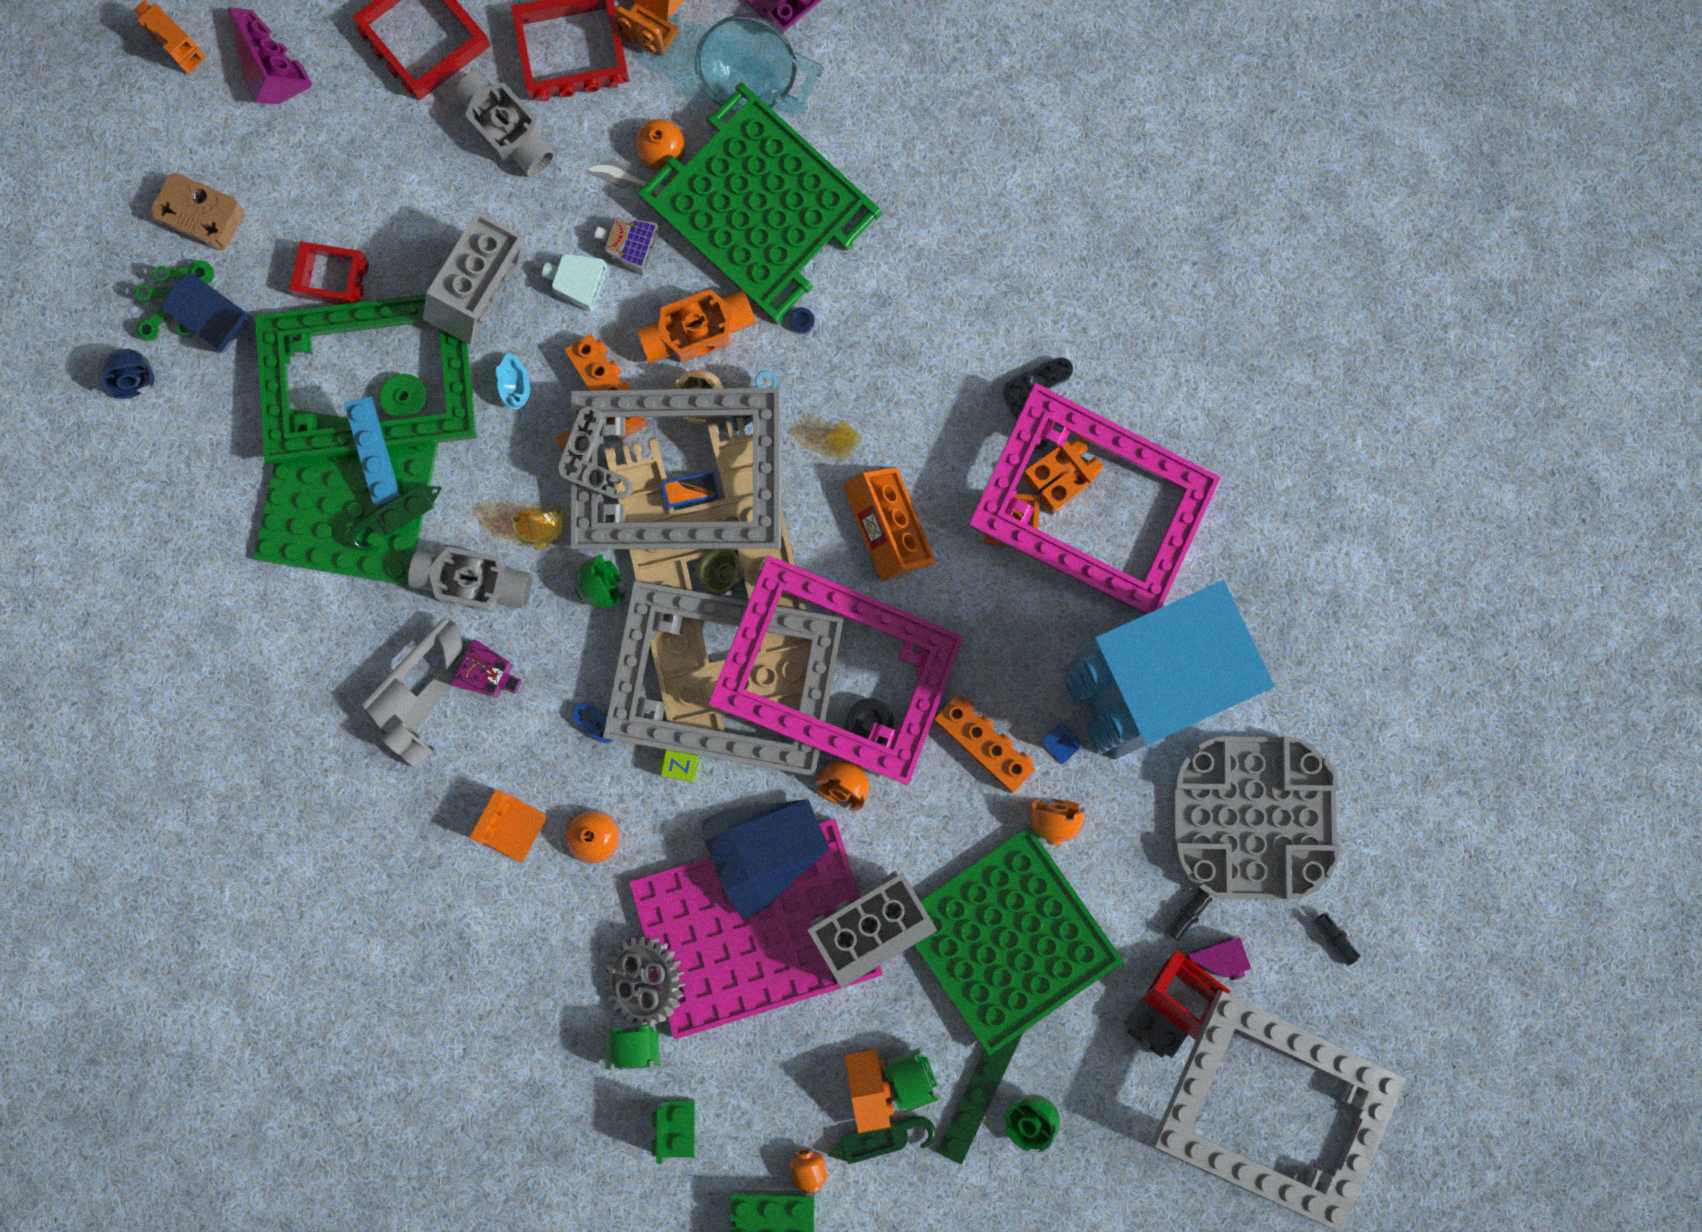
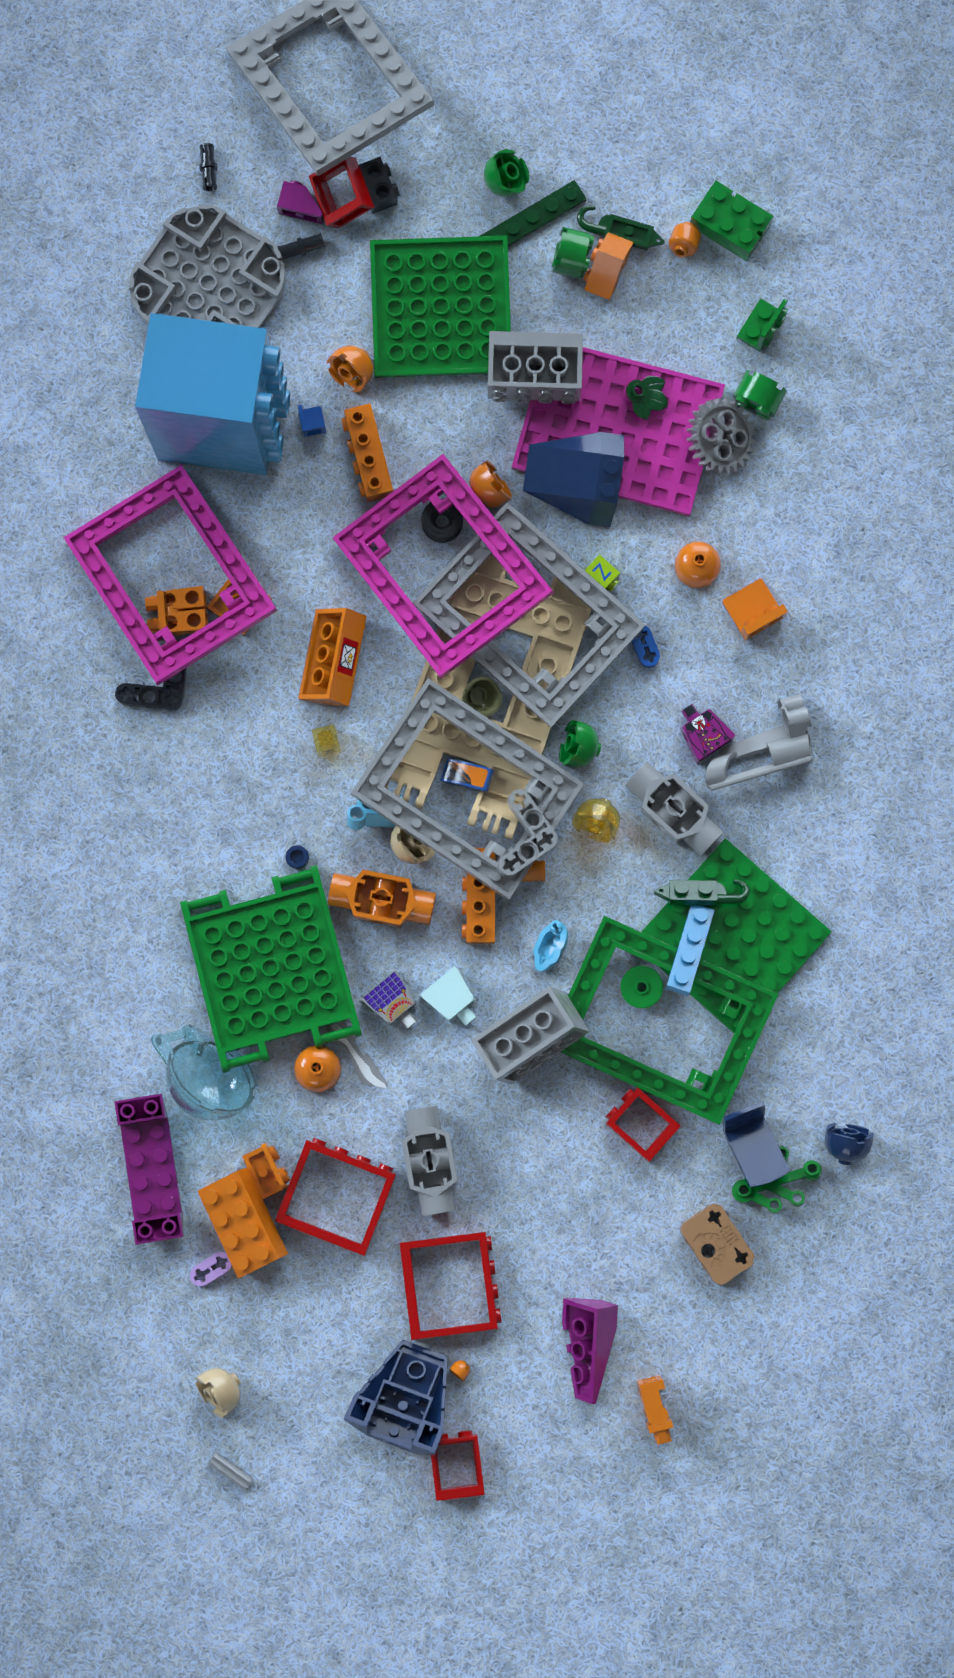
camera: 150 degrees left, 0 degrees up
none -> dark green plate [625,376,668,420]

